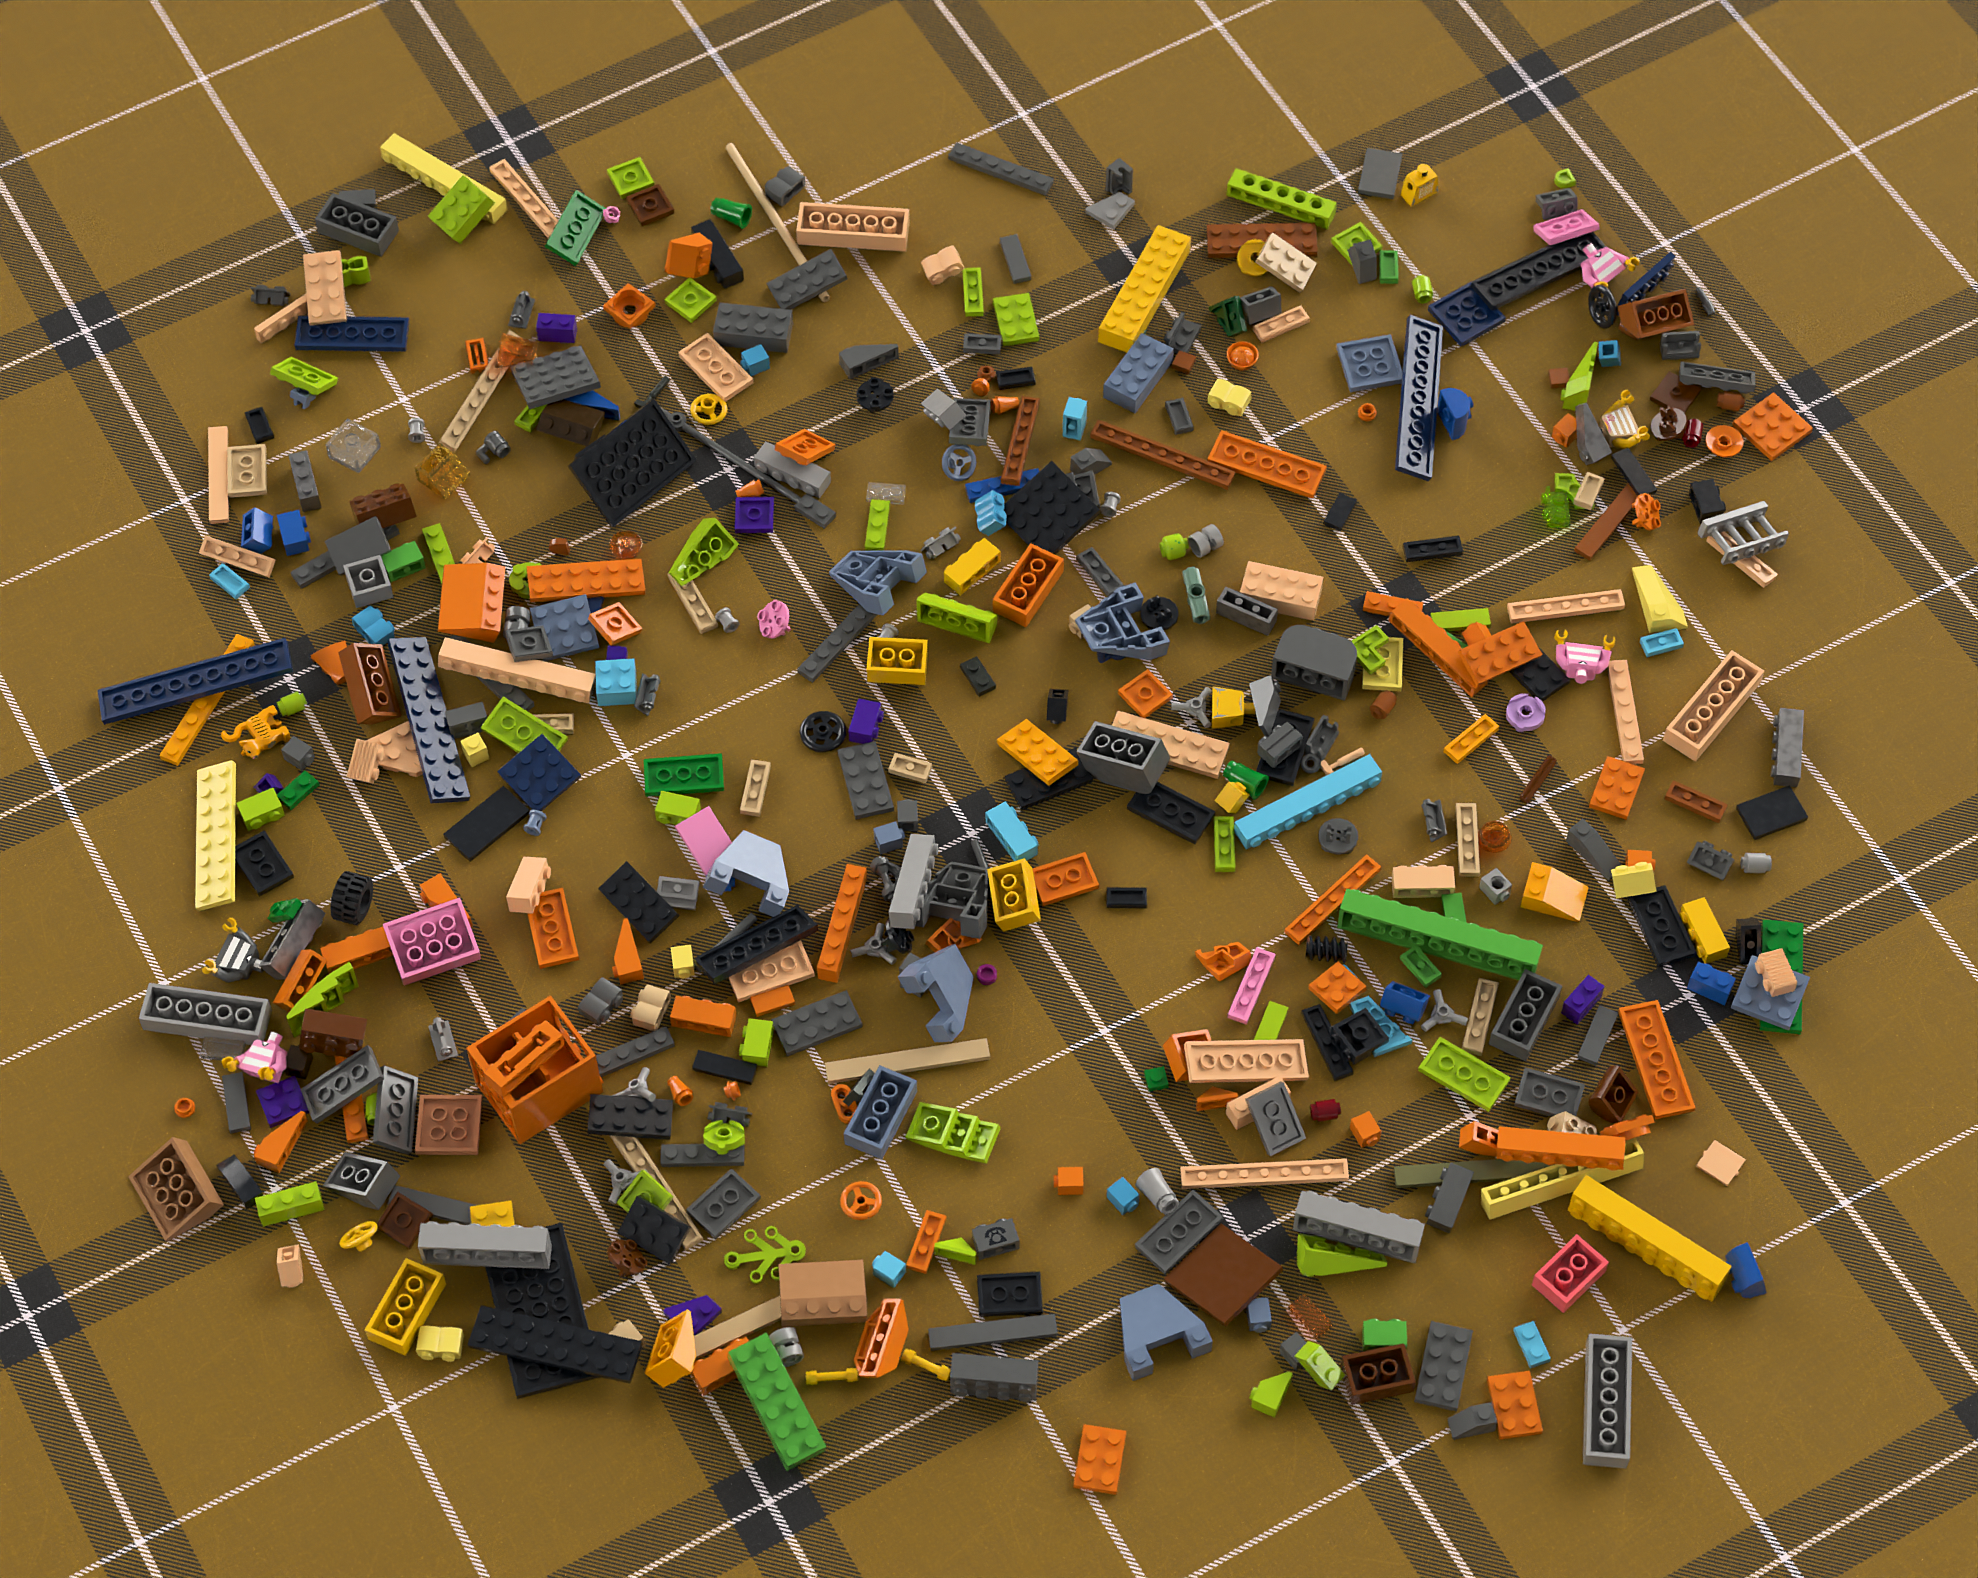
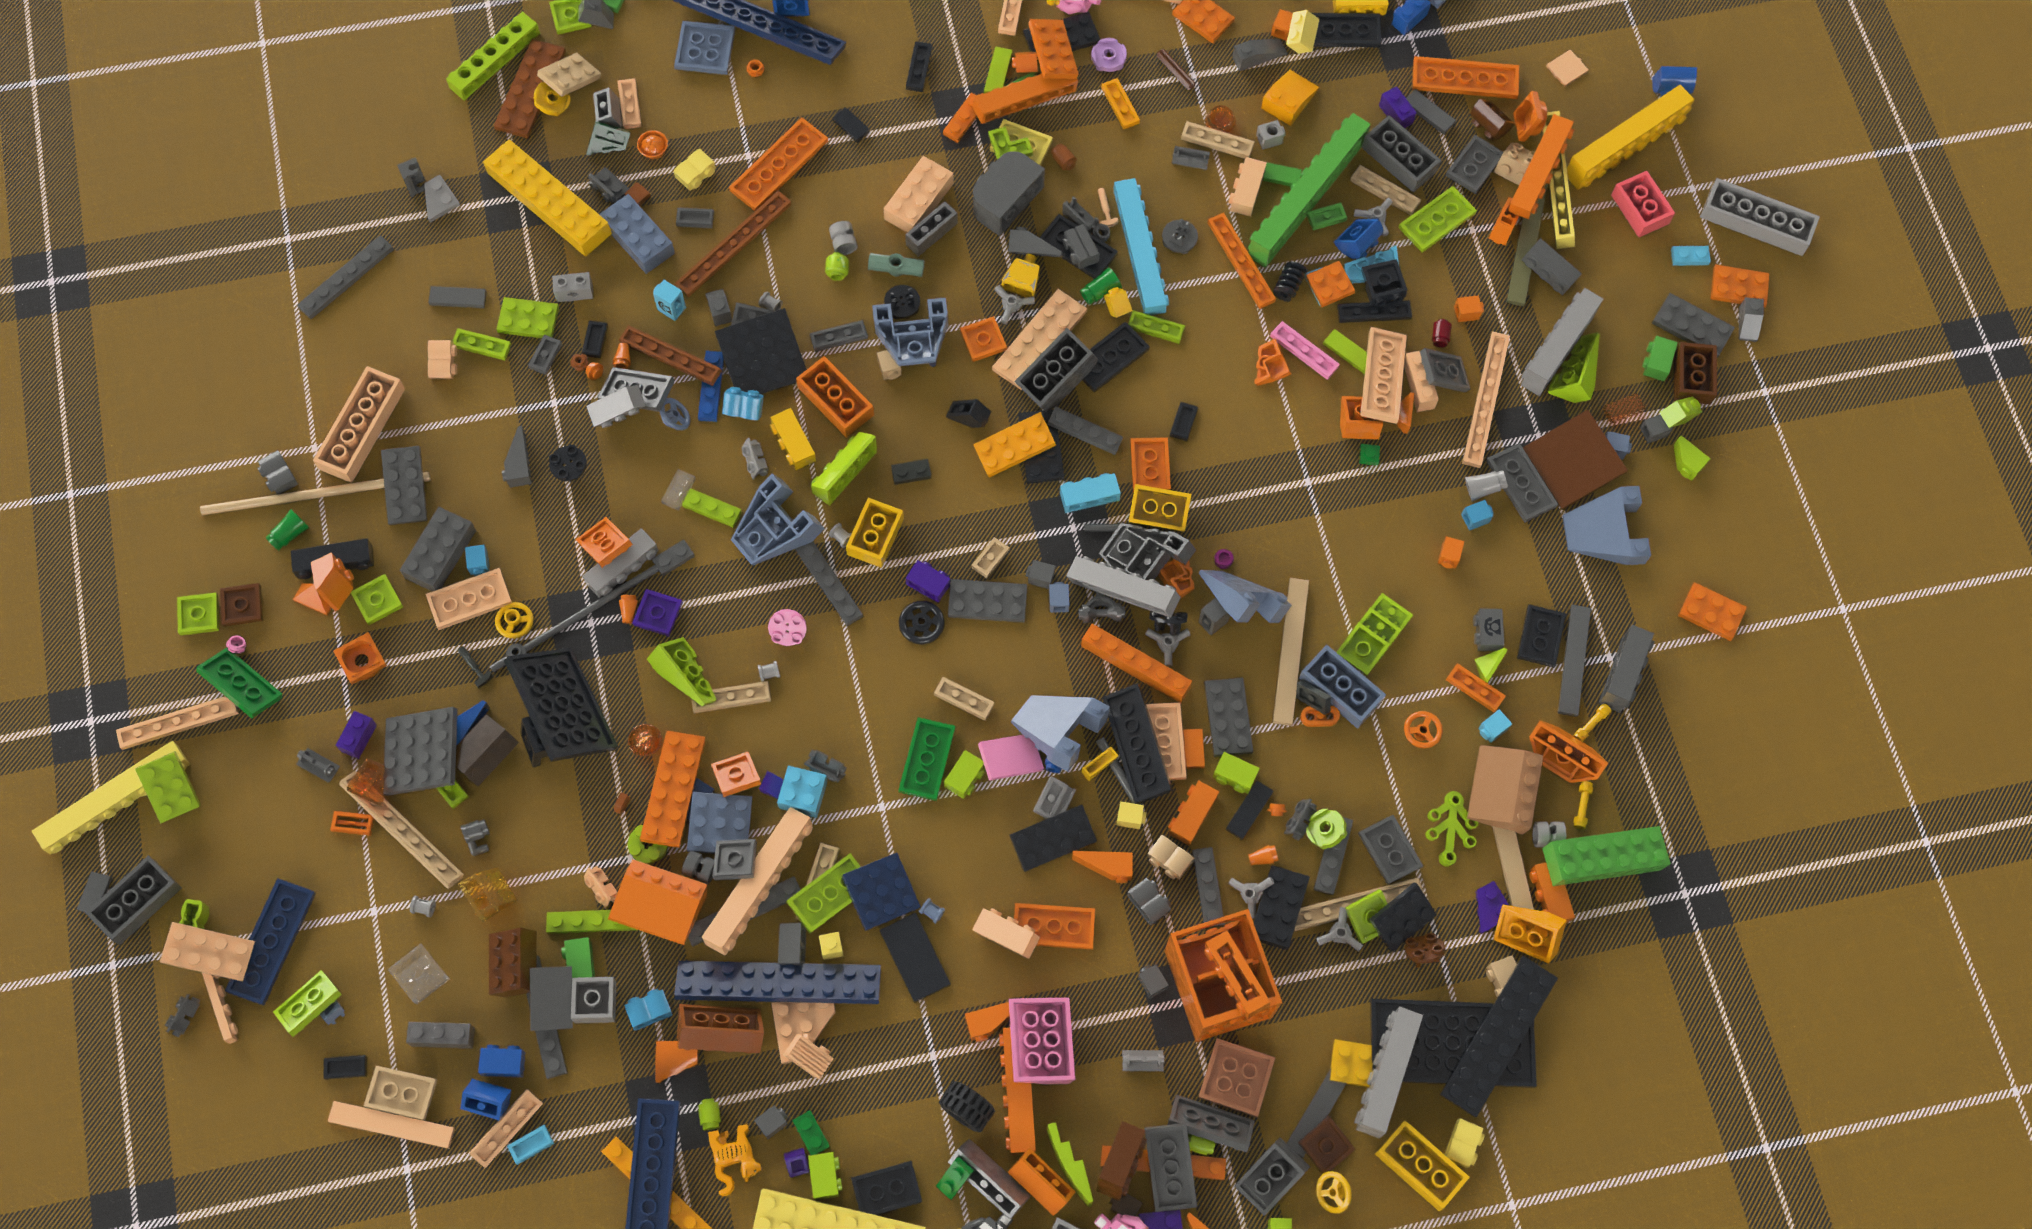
camera: 75 degrees left, 10 degrees up
none -> light grey brick [552,272,594,302]
none -> dark grey plate [1047,406,1123,455]
none -> yellow piece [1082,747,1119,781]

